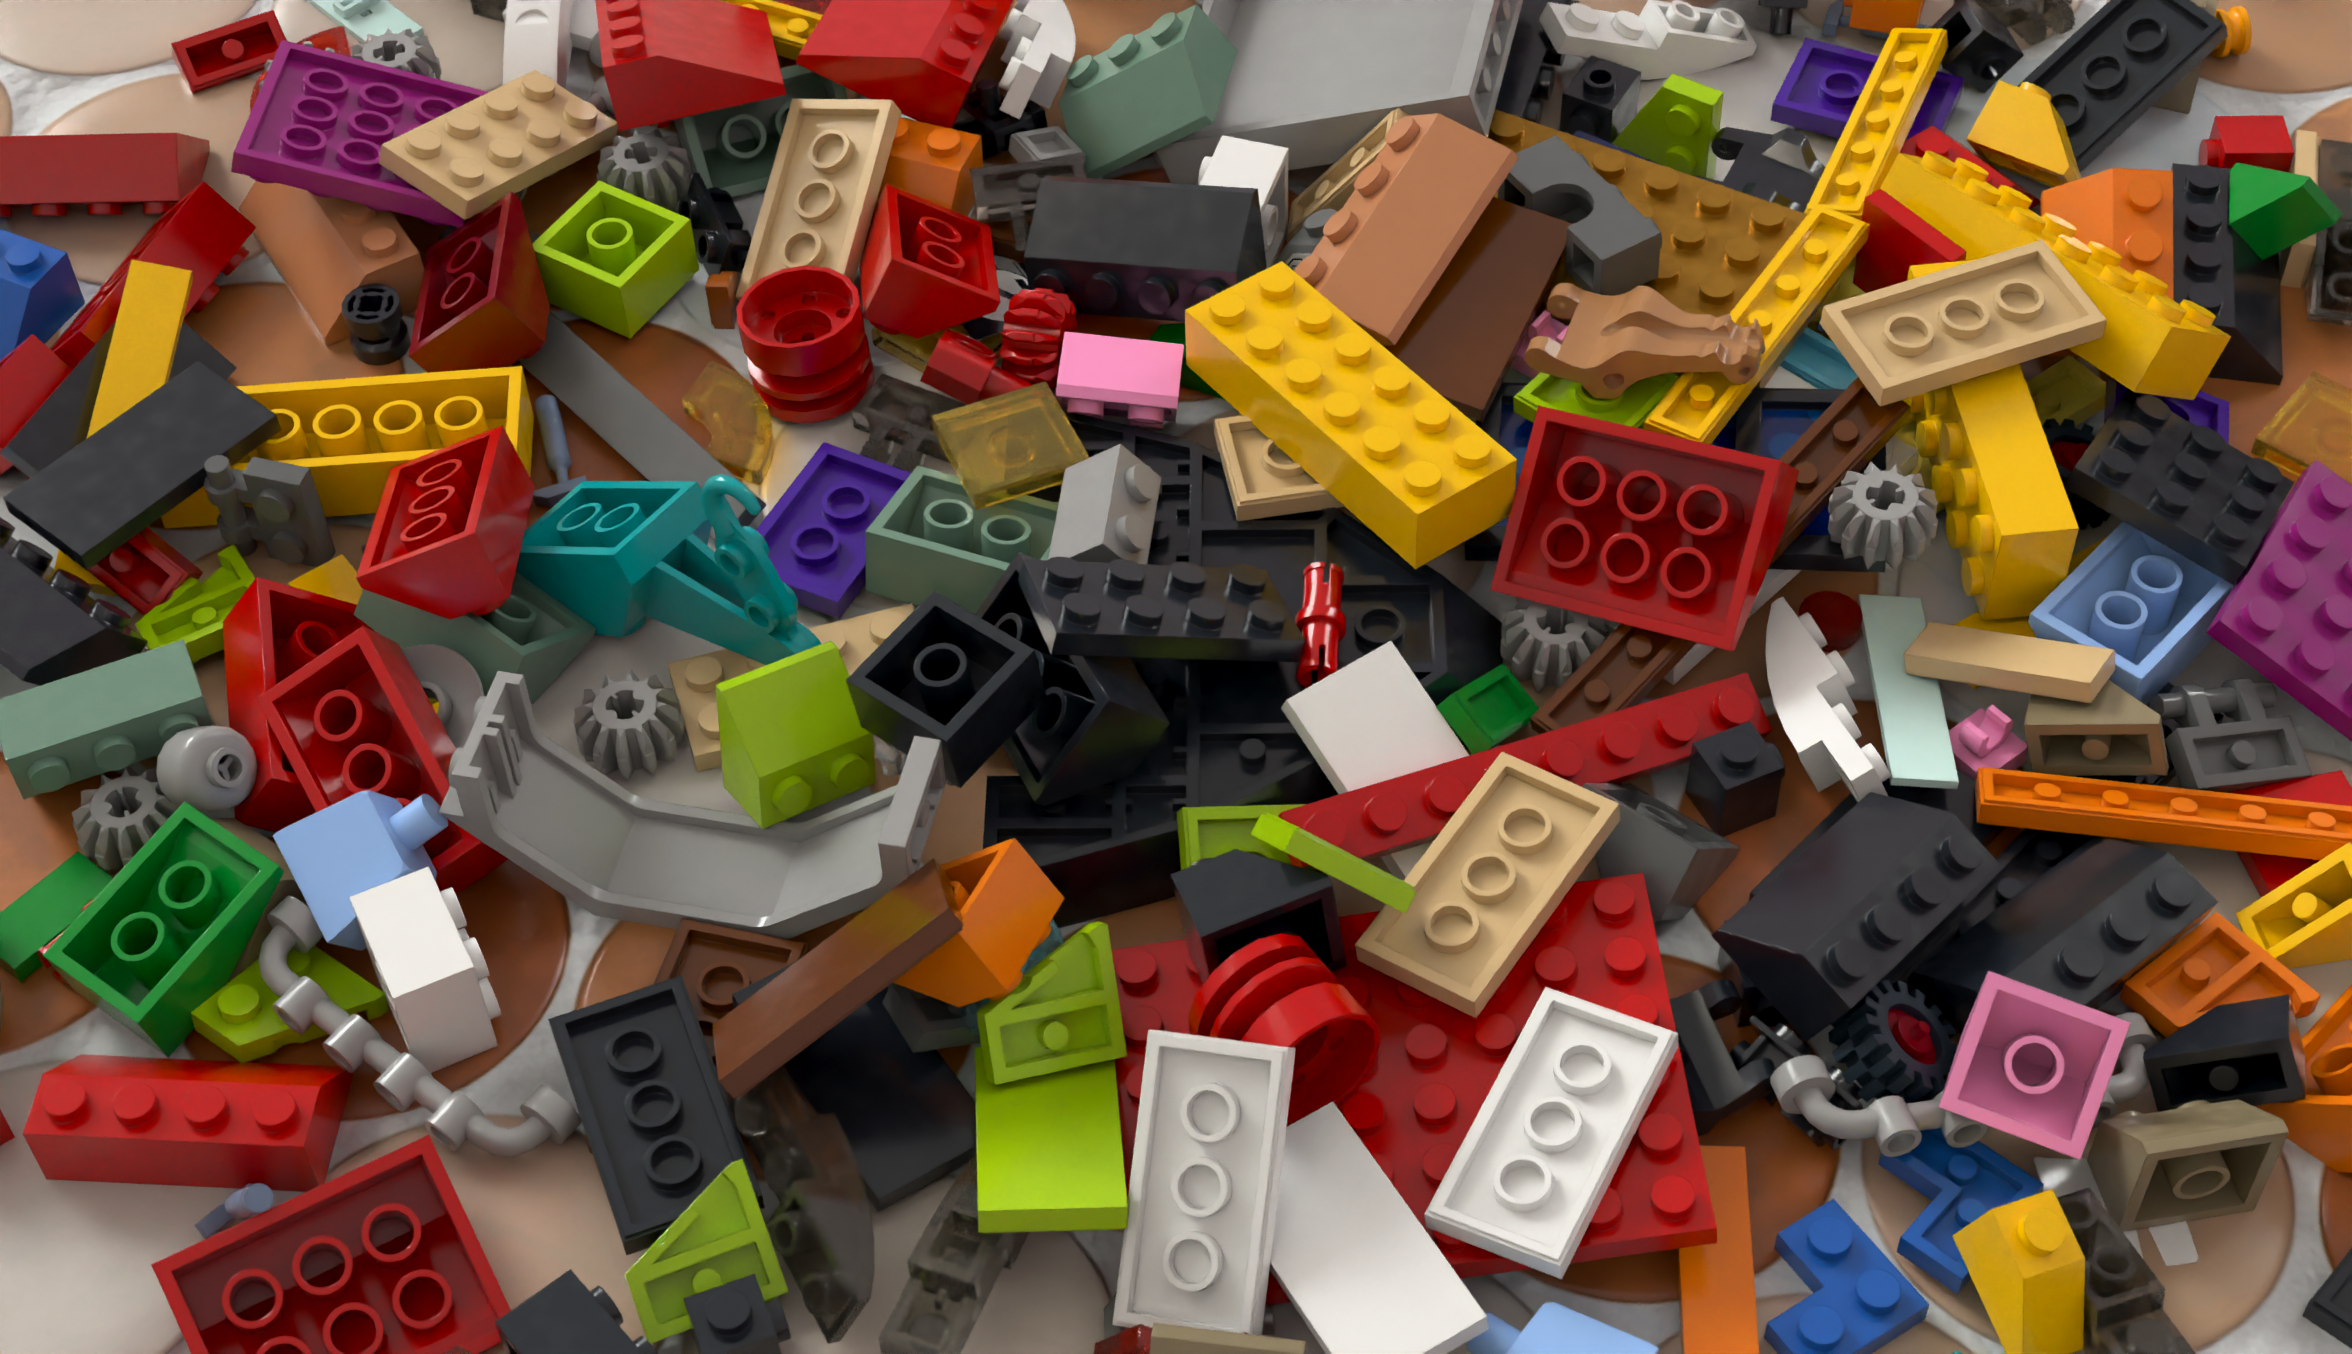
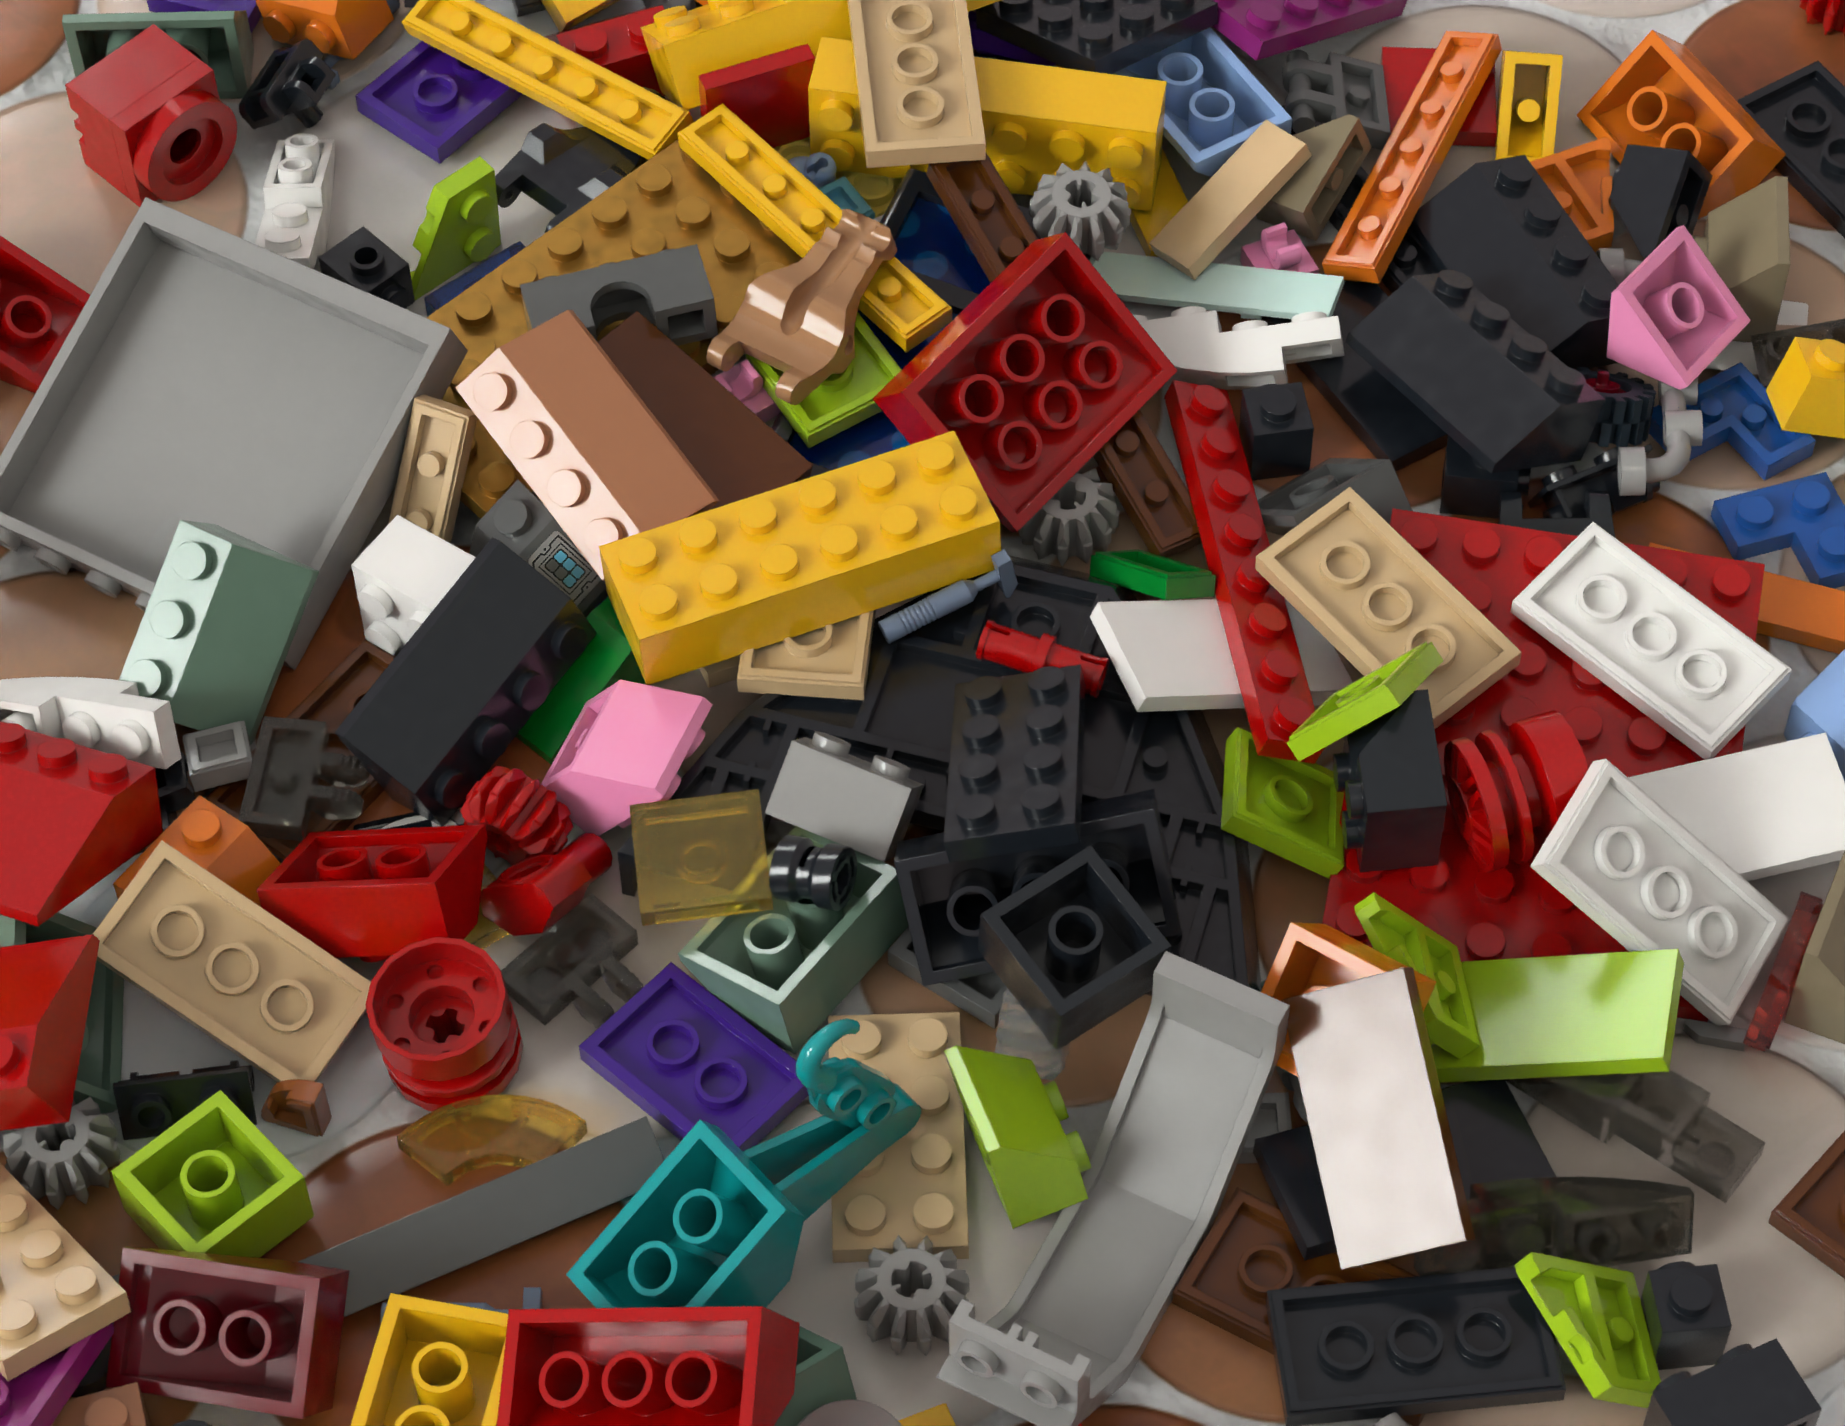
camera: 75 degrees left, 5 degrees up
none -> black wheel [769,835,857,911]
none -> sand blue piece [878,549,1018,644]

